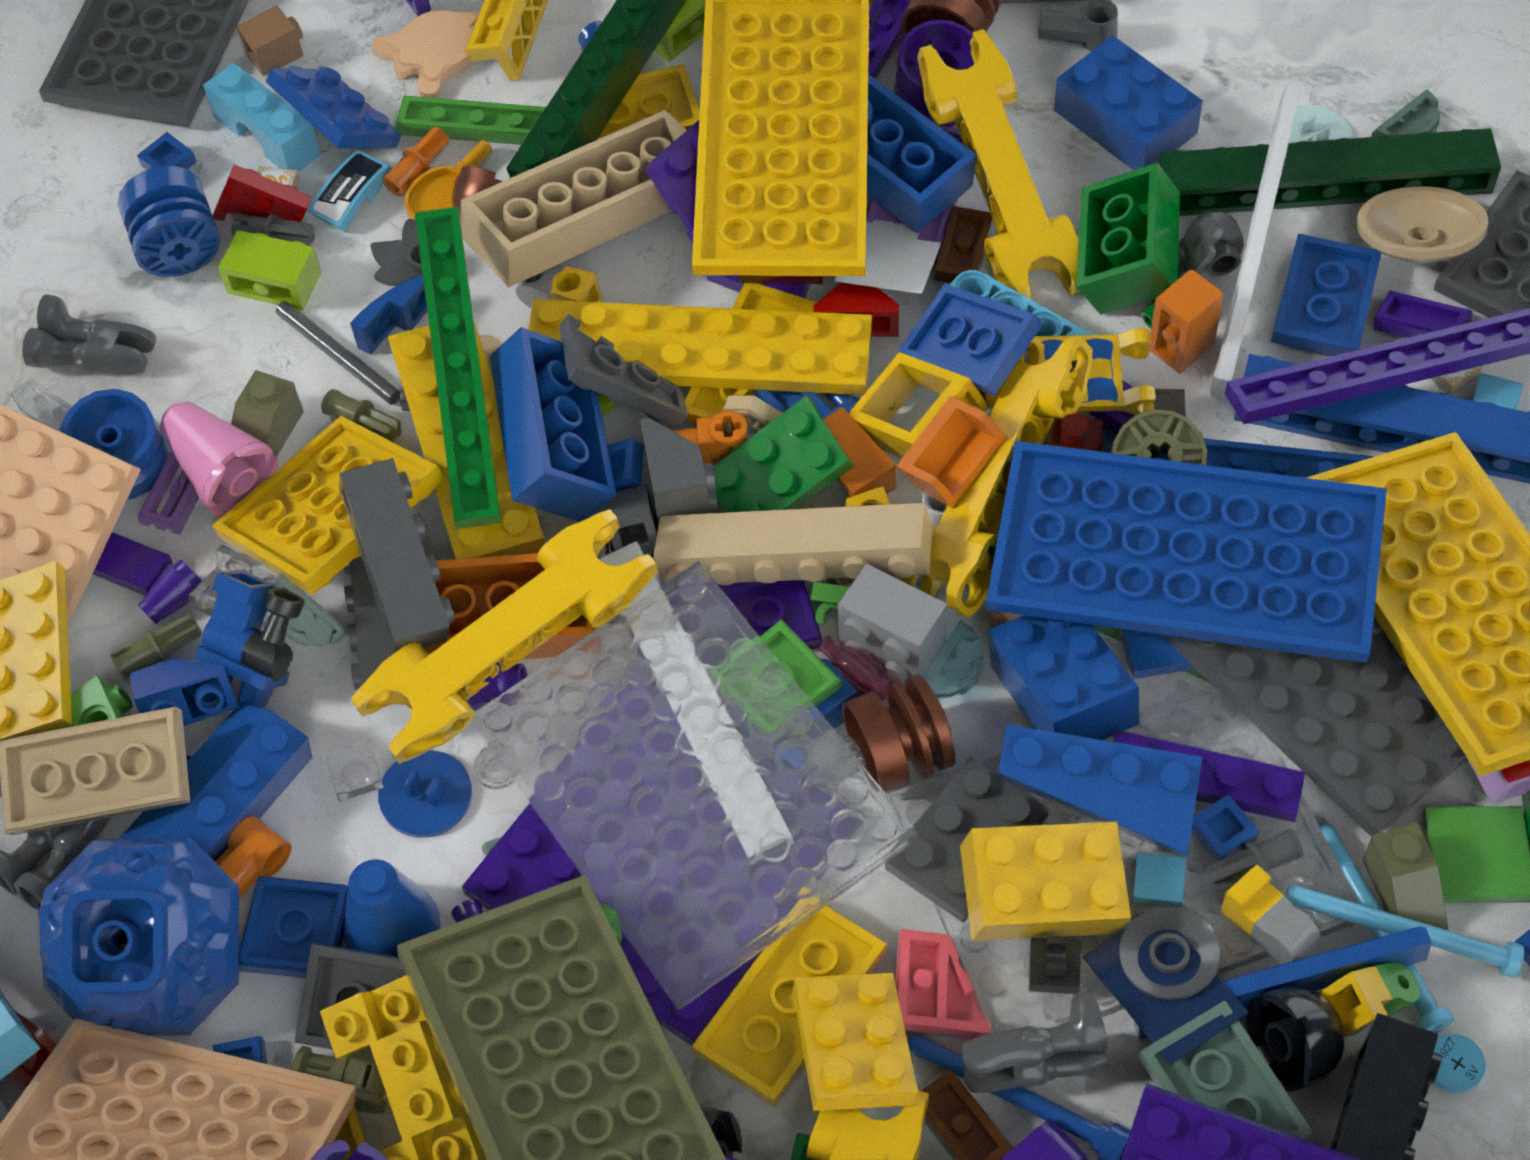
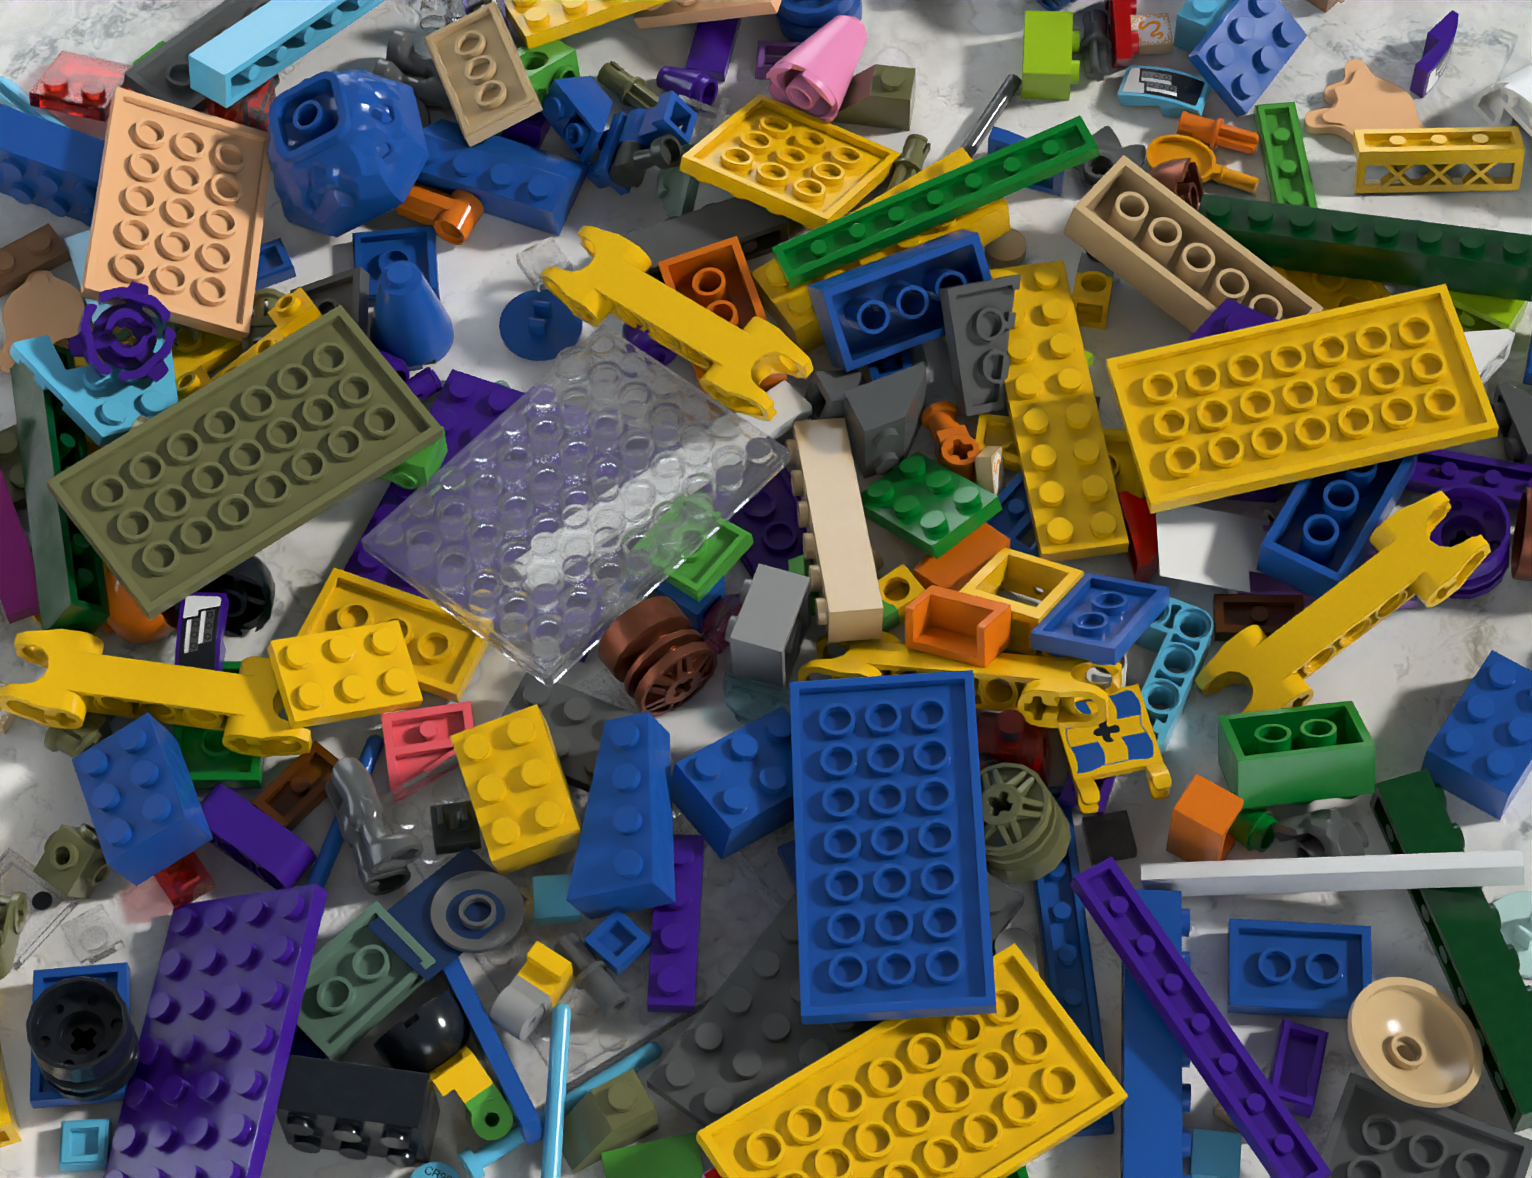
camera: 75 degrees right, 0 degrees up
dark grey brick [339,458,455,654] -> none

